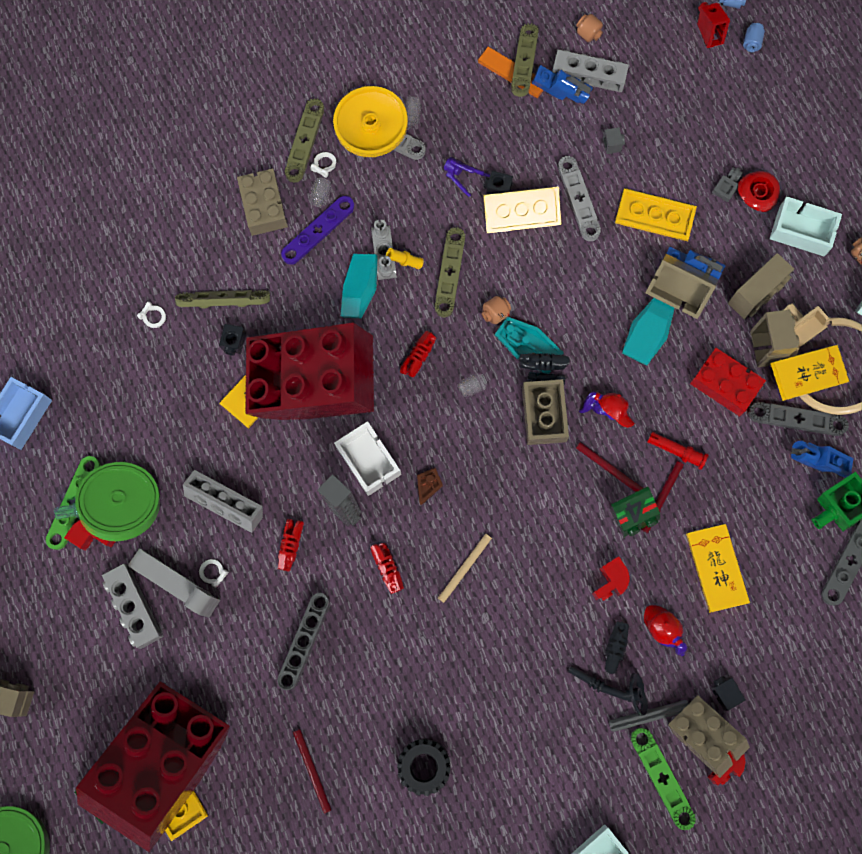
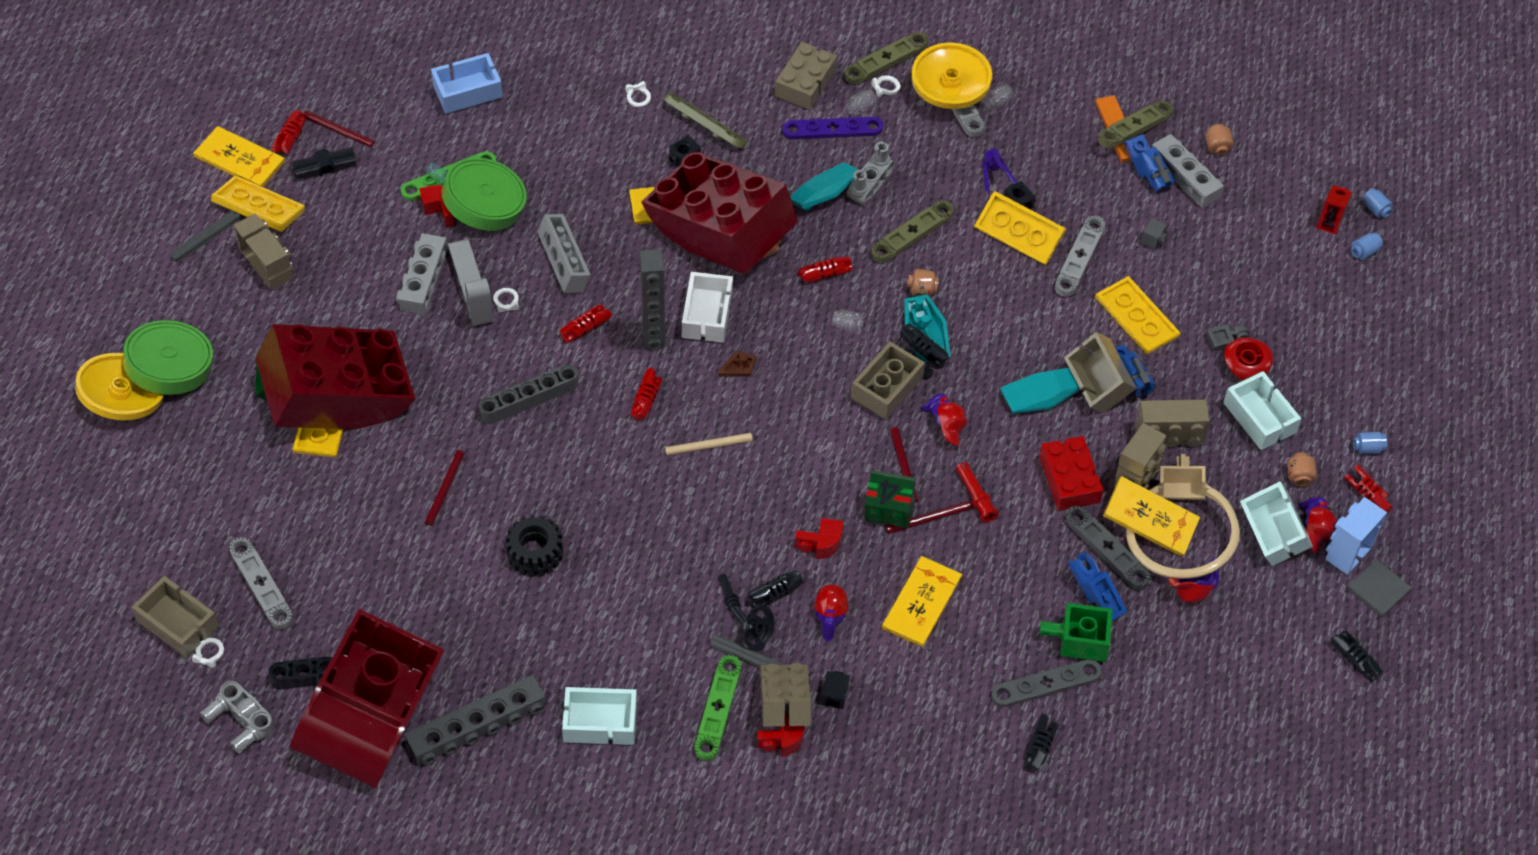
camera: 35 degrees right, 20 degrees down
yellow pin [386,248,424,270] -> none

